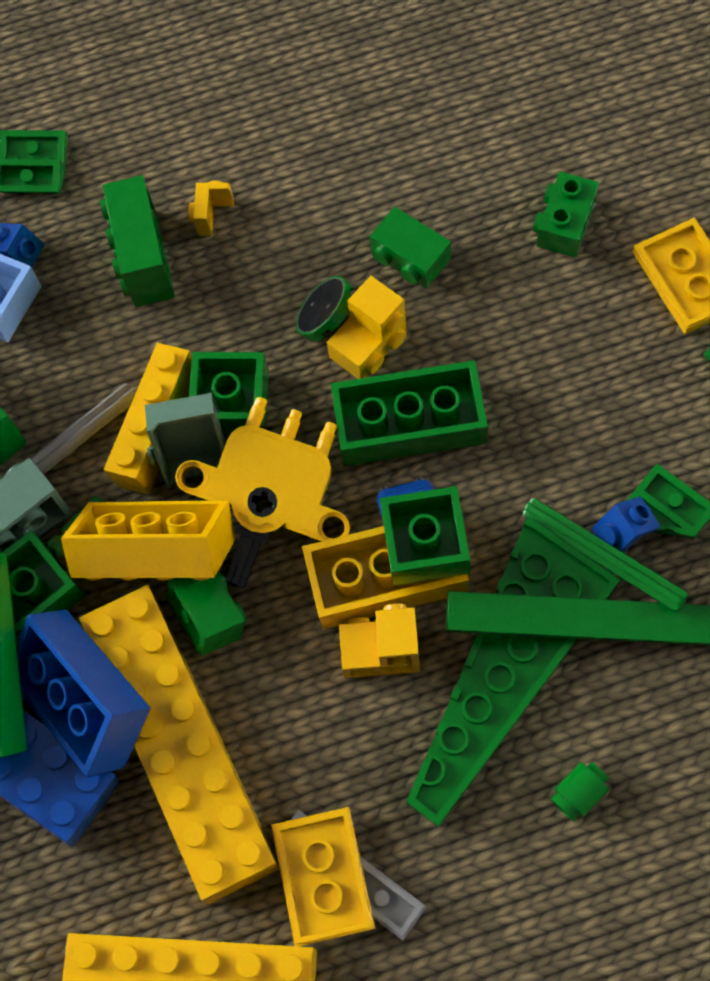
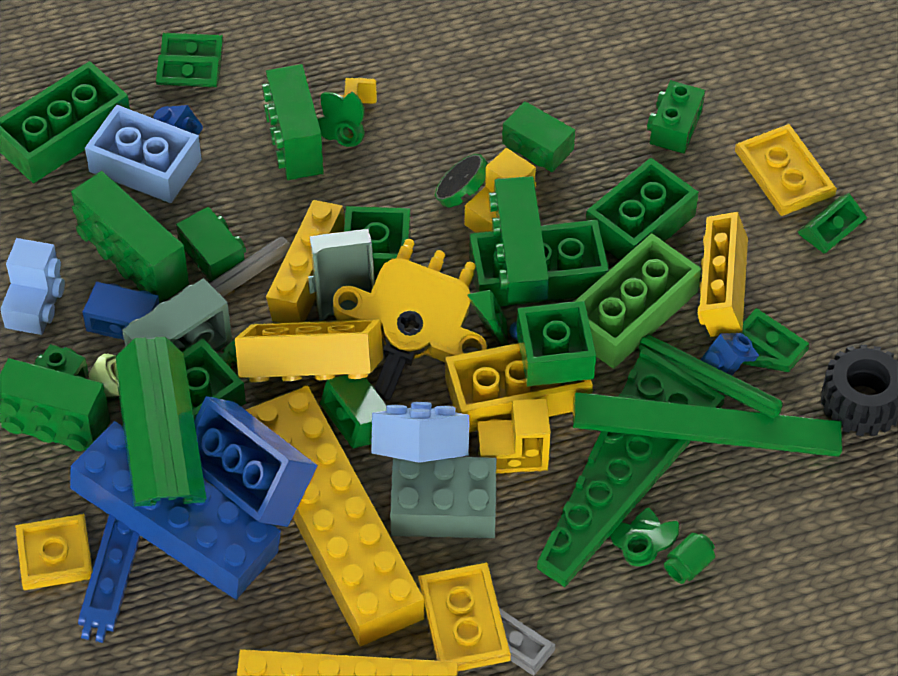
camera: 10 degrees left, 15 degrees down
none -> green brick [176,206,246,282]
none -> green plate [318,92,365,147]
none -> light blue brick [371,402,469,463]
none -> sand green brick [390,457,496,538]
none -> green slope [468,290,509,346]
none -> green brick [489,176,549,302]
none -> bright green brick [574,233,702,369]
none -> green brick [586,158,699,261]
none -> green plate [610,508,680,567]
none -> yellow brick [698,212,748,337]

